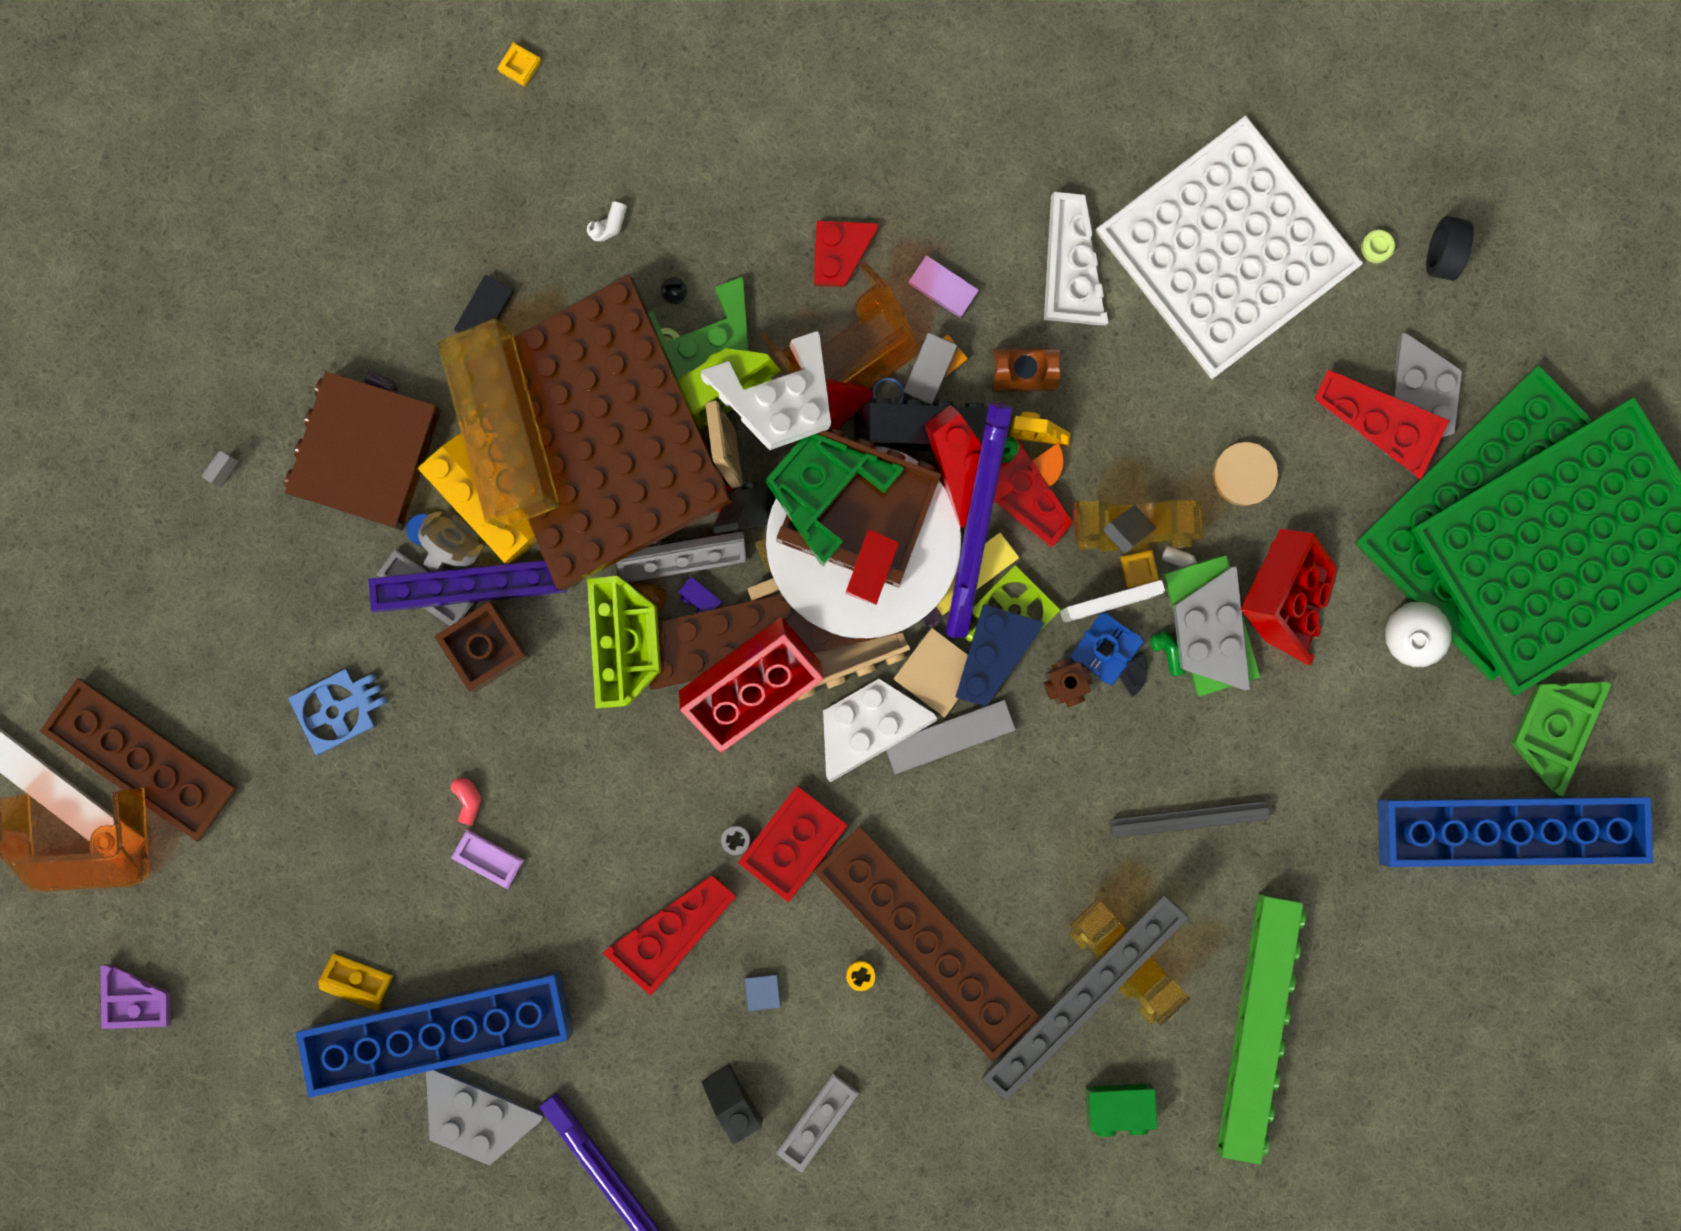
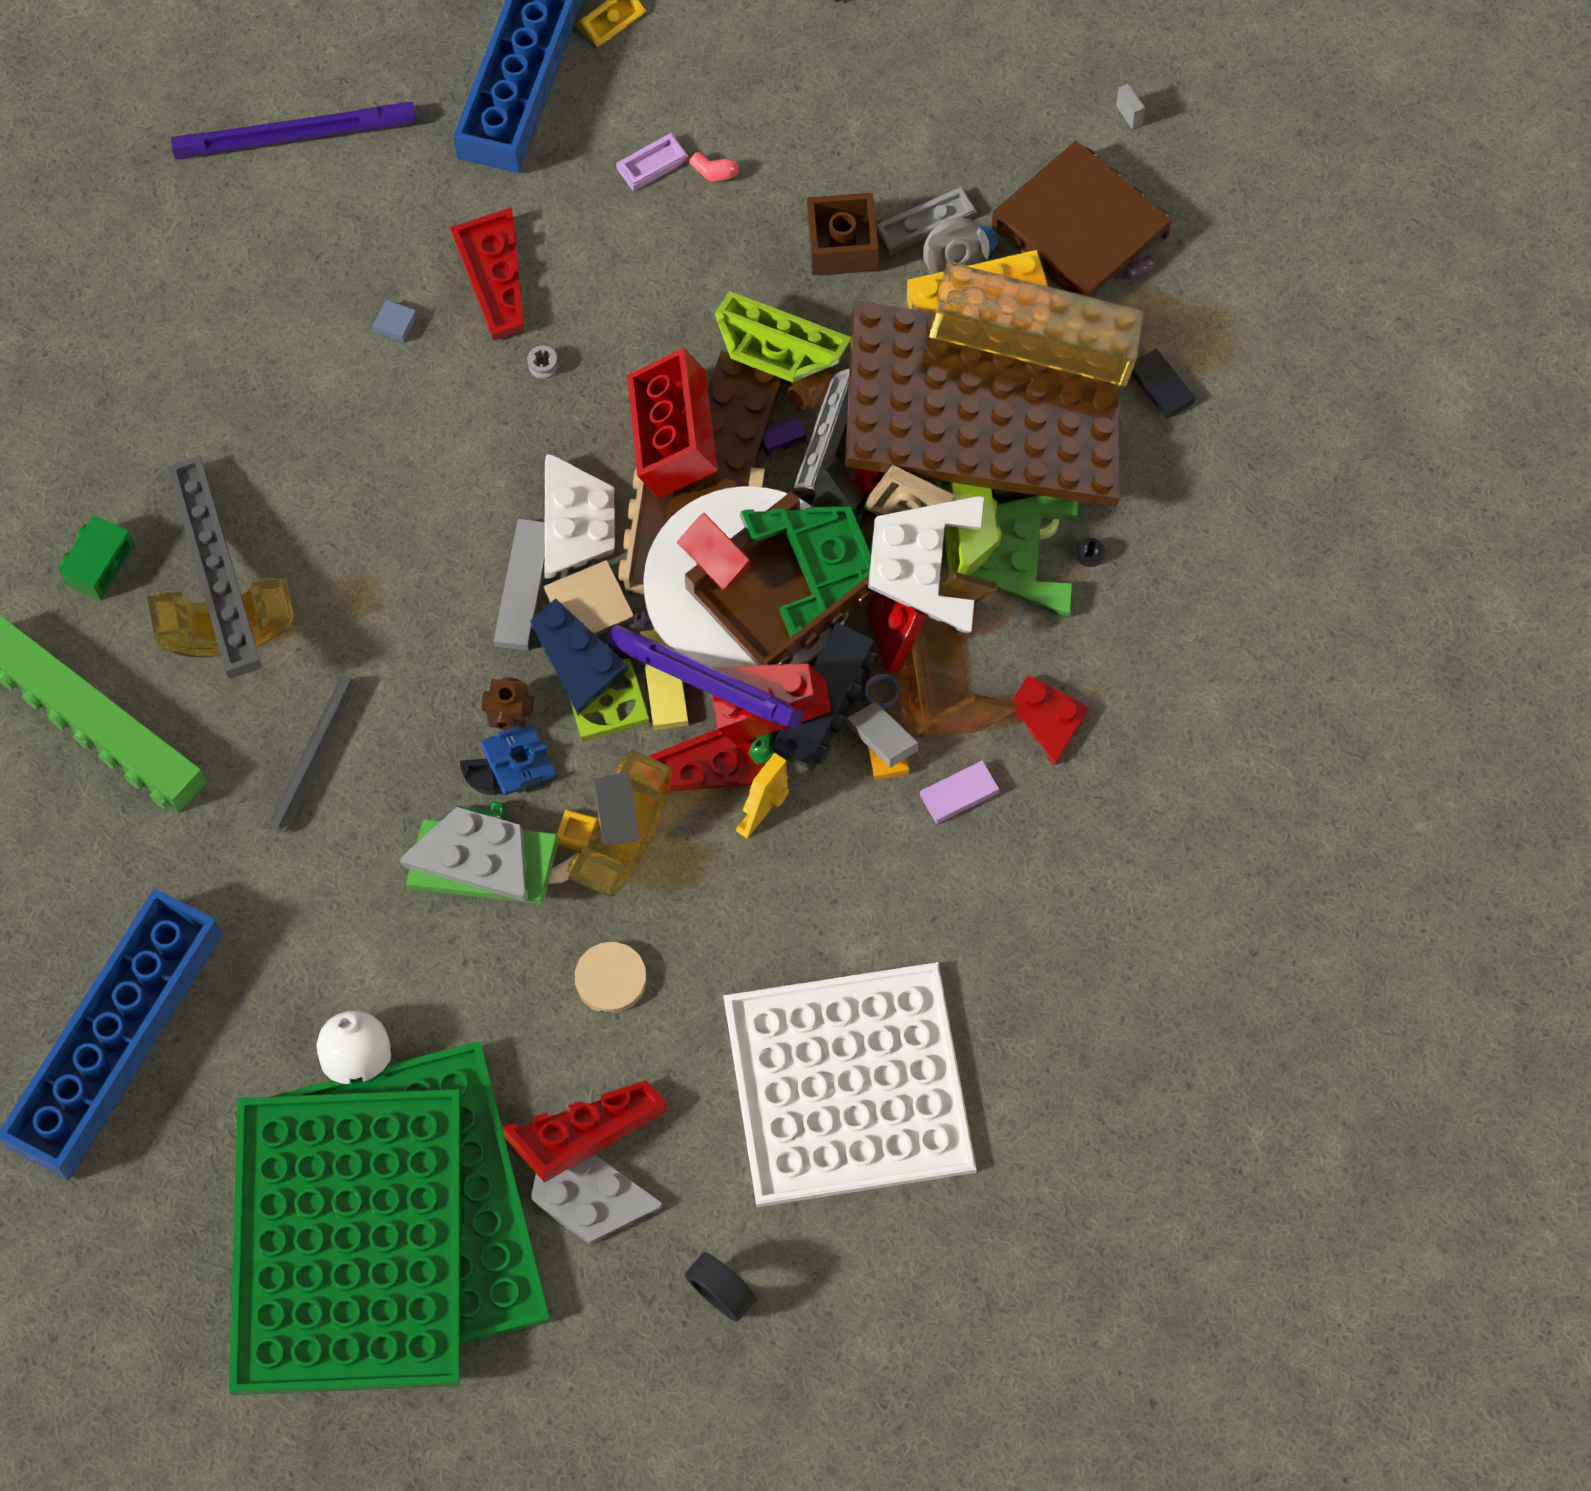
camera: 120 degrees right, 20 degrees down
medium blue piece [288,669,388,755] -> none
dark purple plate [368,561,568,613] -> none
light grey wing [426,1069,544,1166] -> none
yellow tile [497,42,542,87] -> none
white arm [587,202,627,242] -> none
pearl dark grey slope [701,1065,763,1145] -> none
red plate [738,786,848,903] -> none
light grey tile [776,1072,859,1173] -> none
reddish brown plate [813,826,1040,1062] -> none
yellow bush [846,960,876,991] -> none
dark orange piece [992,348,1060,392] -> none
orange tile [1032,443,1063,488] -> none
white wing [1044,192,1109,326] -> none
white tile [1060,580,1165,623] -> none
red wedge [1241,529,1338,666] -> none
yellowish green tile [1361,229,1395,263] -> none
bright green wing [1511,682,1612,797] -> none

